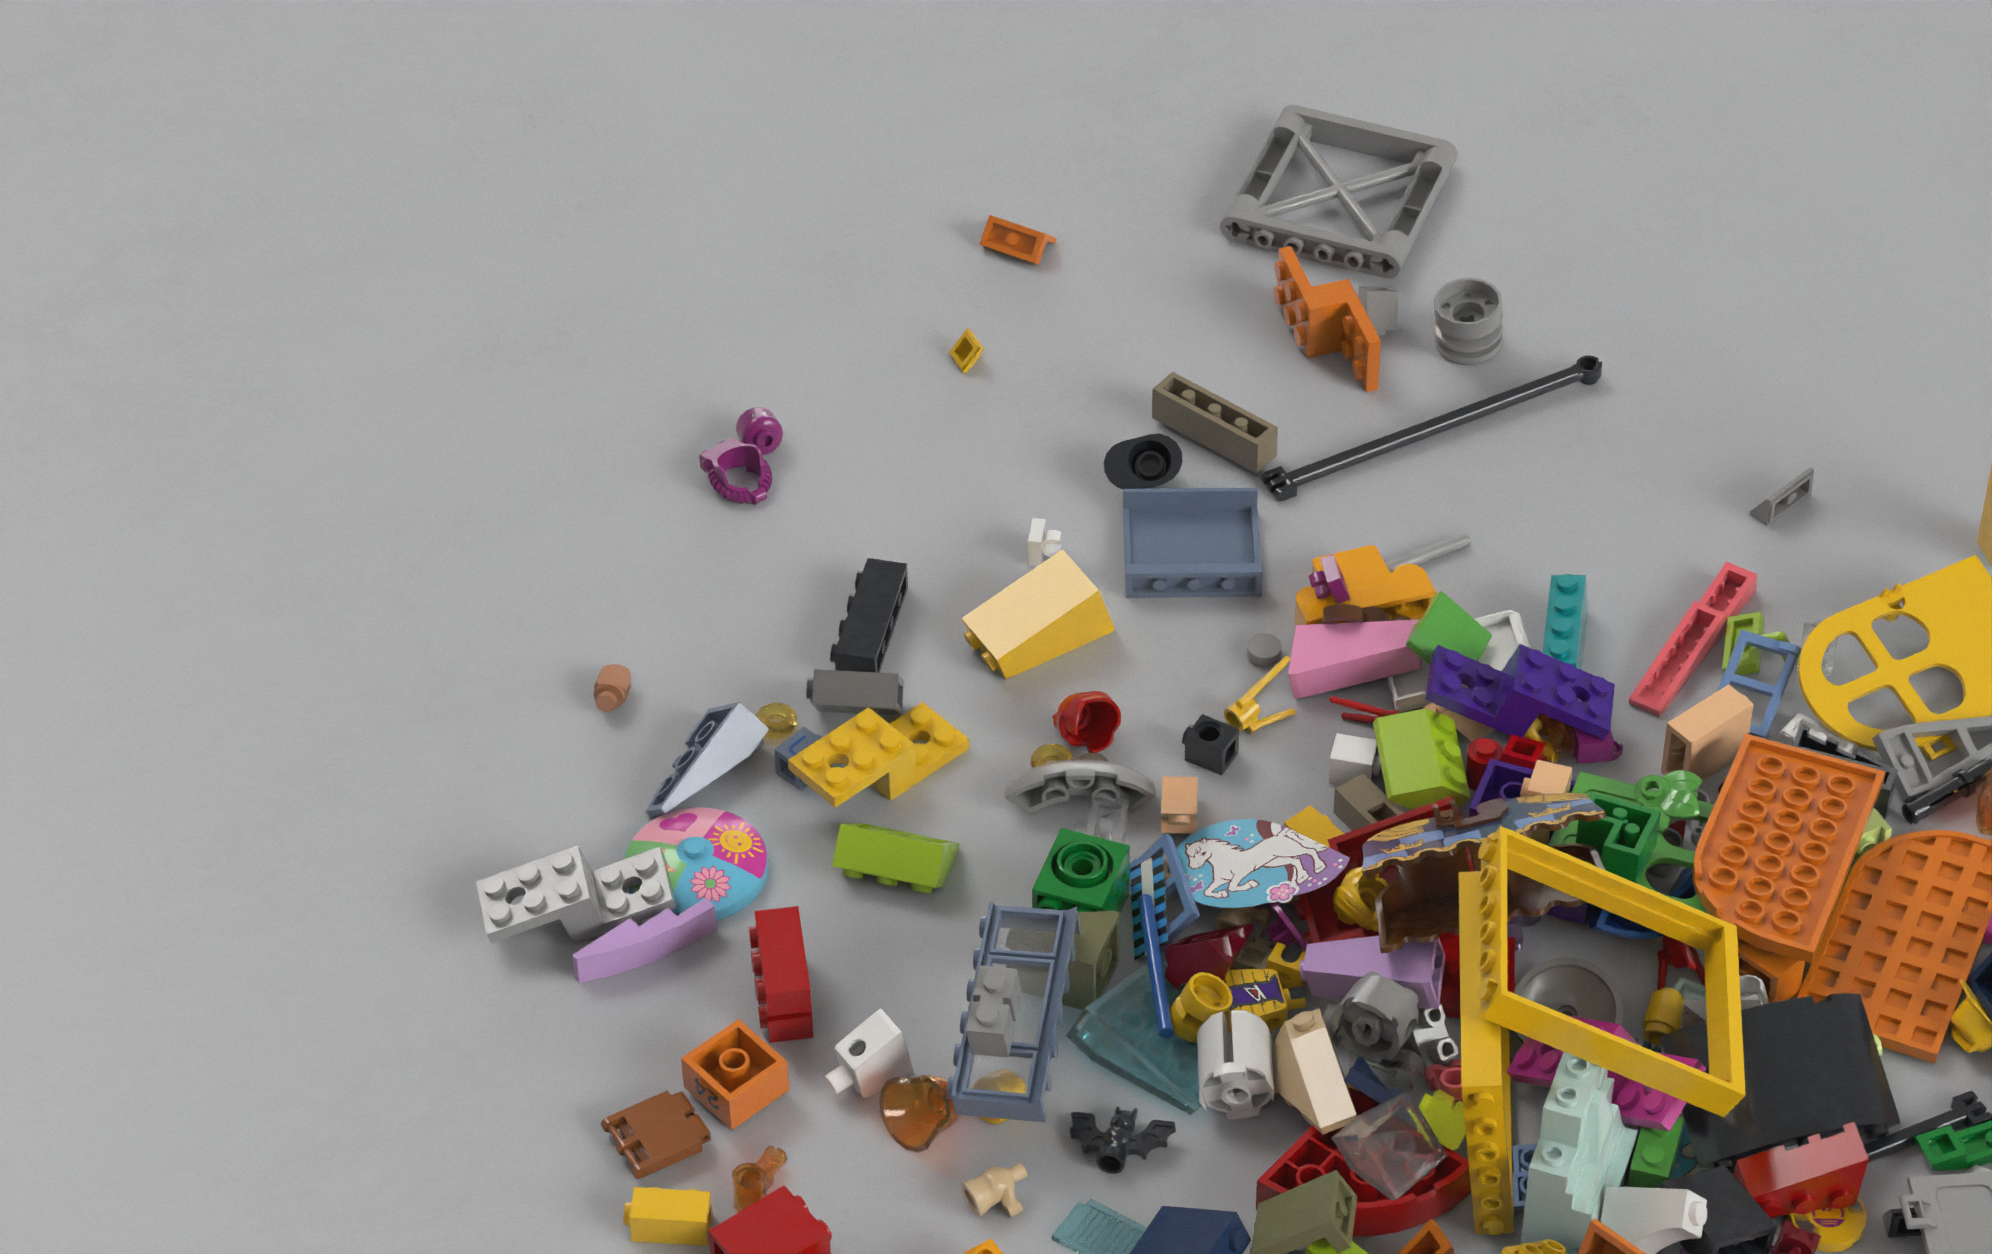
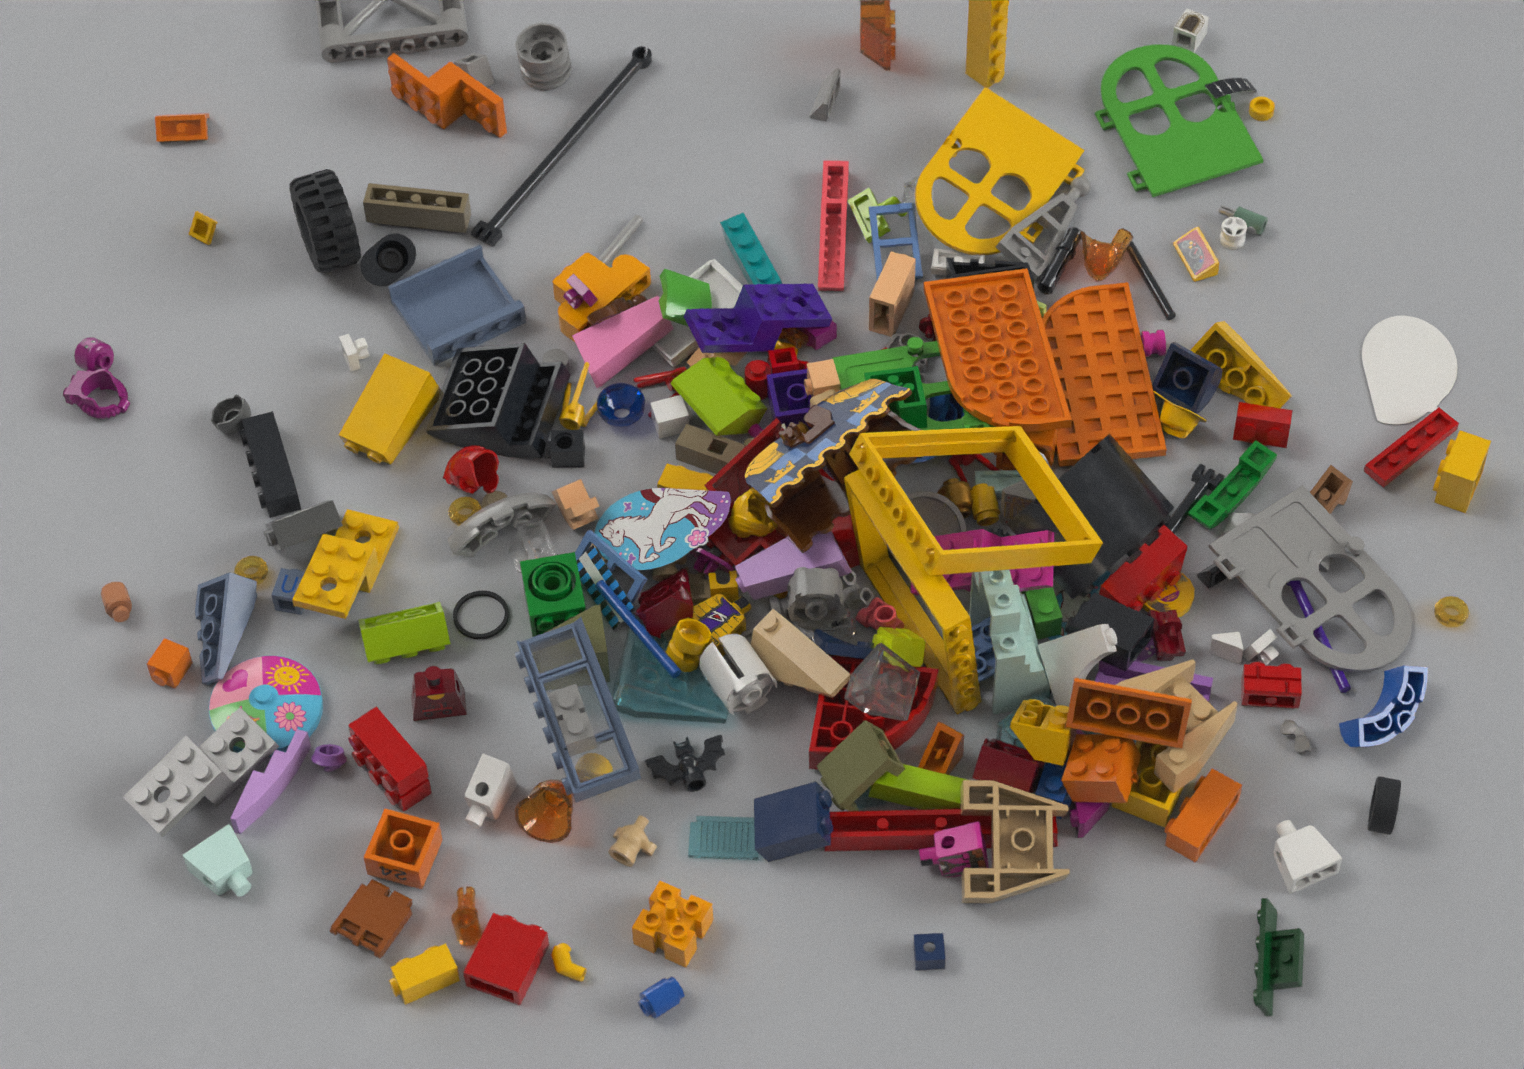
camera: 30 degrees left, 10 degrees up
bright green plate [1634,770,1702,833] -> none
none -> orange brick [147,638,193,689]
none -> light aqua torso [183,824,253,897]
none -> dark grey hair [211,394,251,434]
none -> black tyre [289,169,361,273]
none -> medium lavender hat [311,744,347,772]
none -> dark red torso [411,666,467,721]
none -> black slope [426,343,571,458]
none -> black piece [453,590,509,639]
none -> clear blue piece [597,383,645,427]
none -> clear orange slope [860,0,896,70]
none -> pearl gold head [937,478,973,519]

